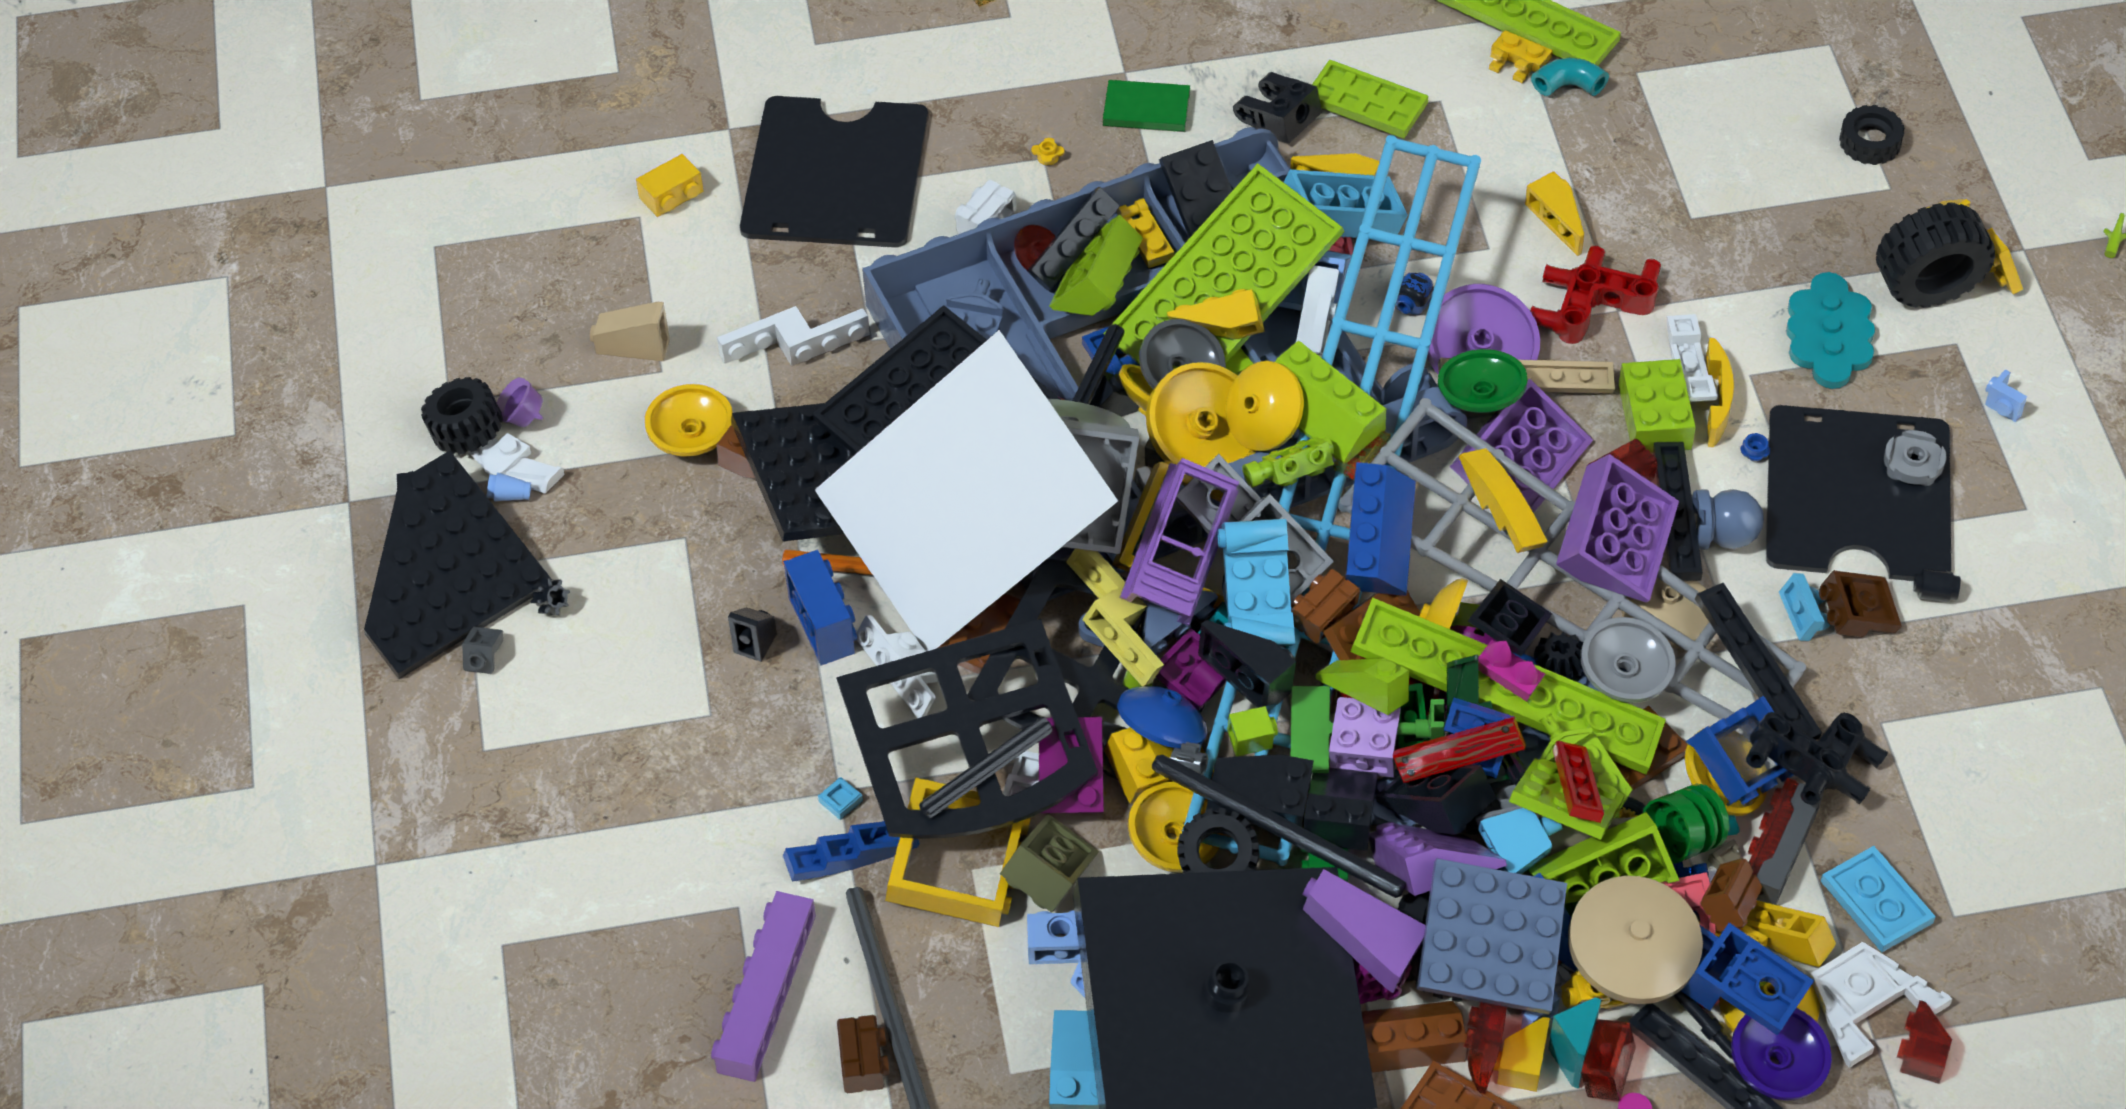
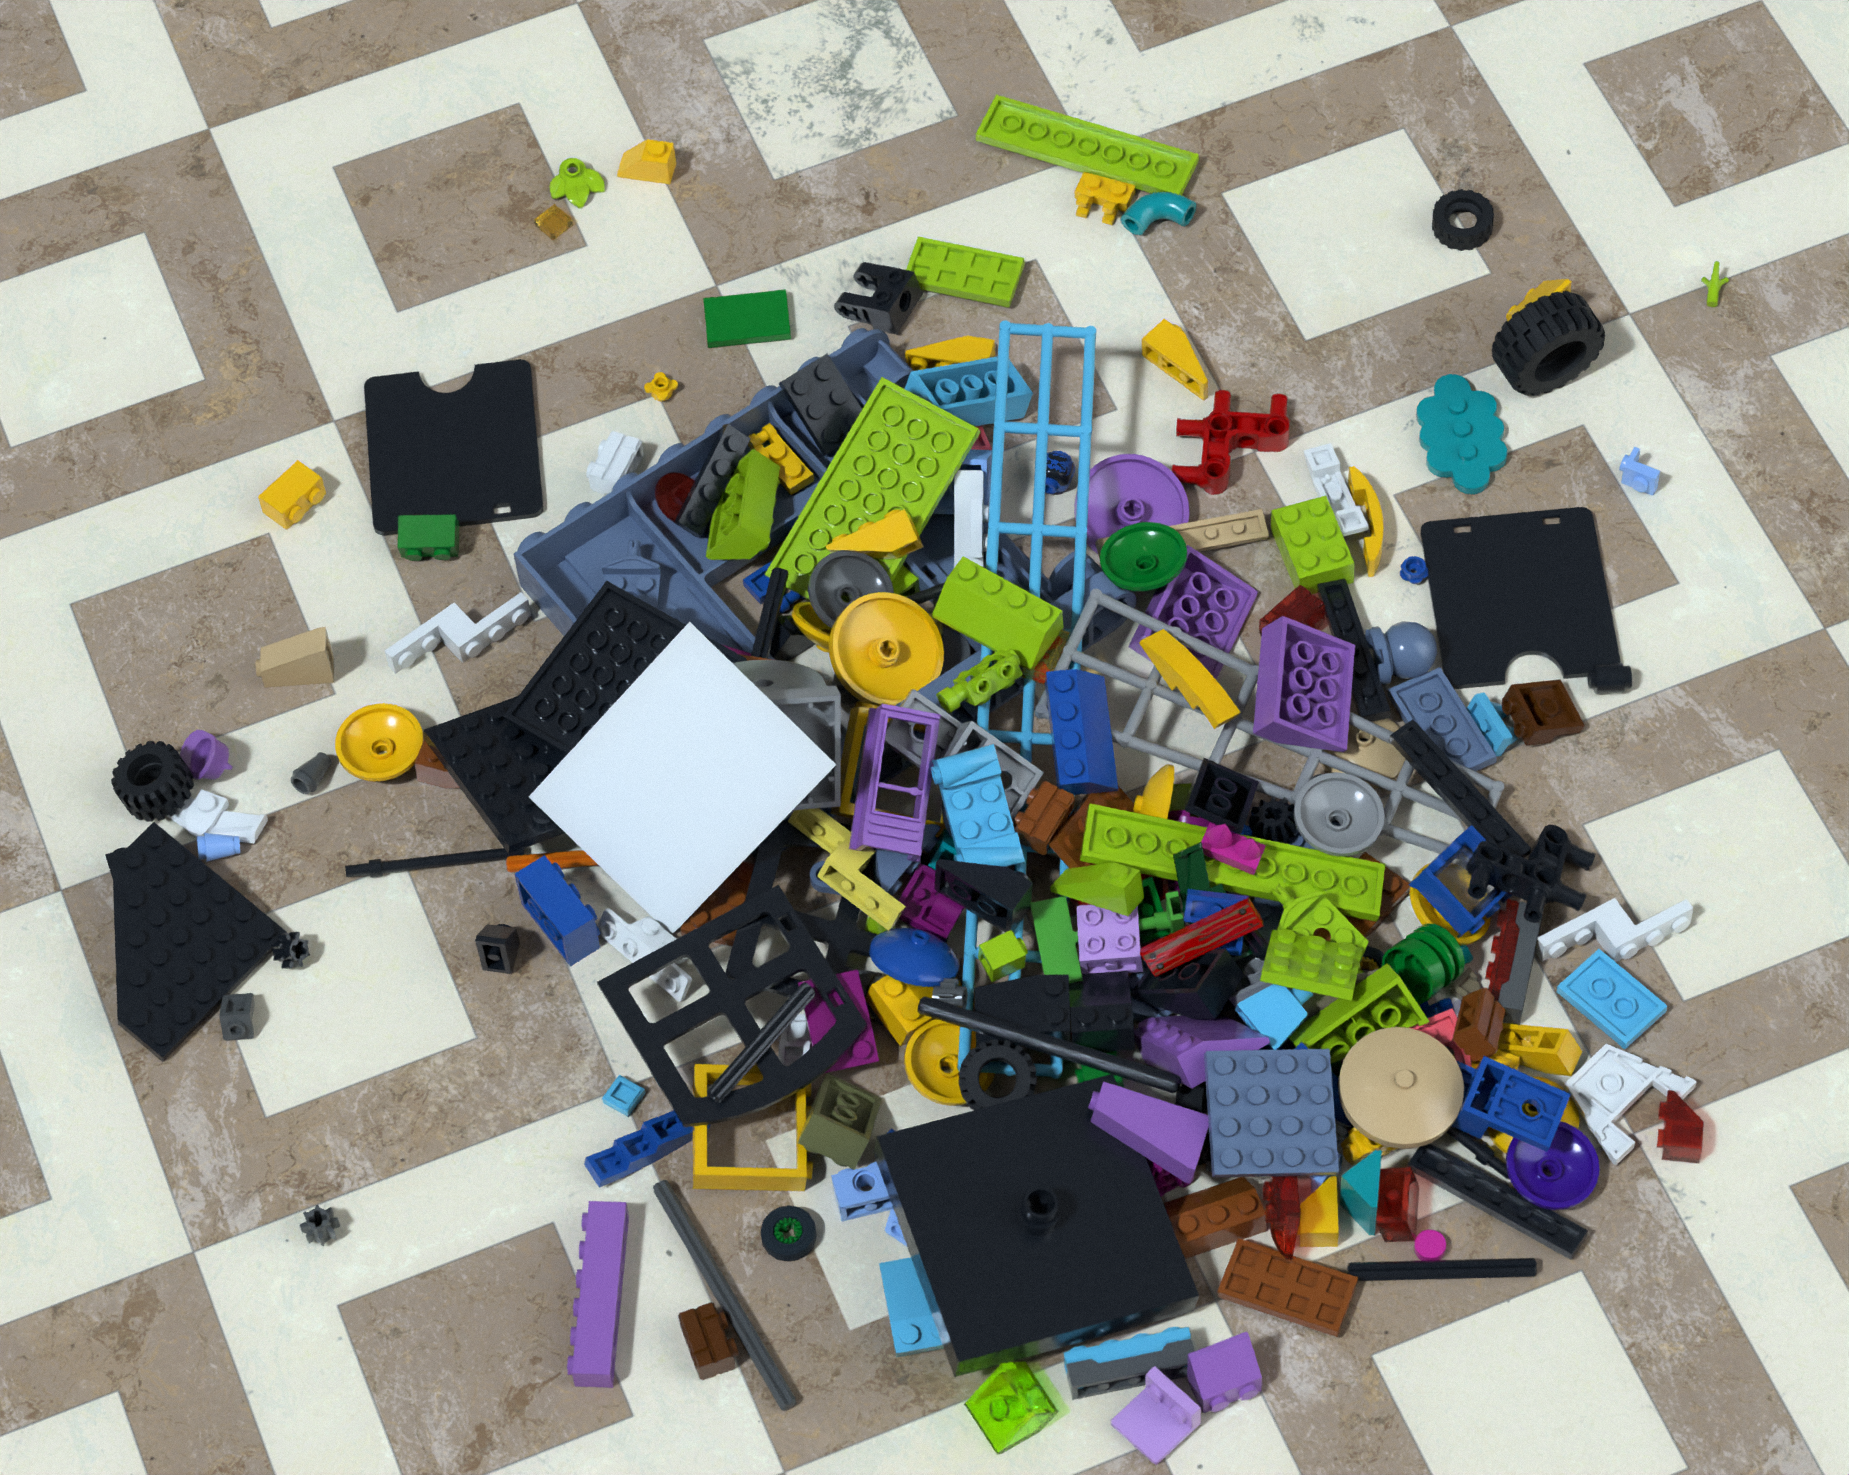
camera: 10 degrees left, 5 degrees up
yellow dish [1226,361,1304,452] -> none
red tile [1553,741,1604,823] -> none
light grey plate [1884,430,1946,486] -> none
yellow plate [1987,228,2023,295] -> none
none -> dark grey cone [291,752,332,794]
none -> dark grey gear [299,1205,340,1246]
none -> black bar [345,848,525,878]
none -> green brick [397,515,459,561]
none -> black bush [760,1205,817,1262]
none -> sand blue plate [1387,667,1497,772]
none -> white bracket [1535,898,1693,962]

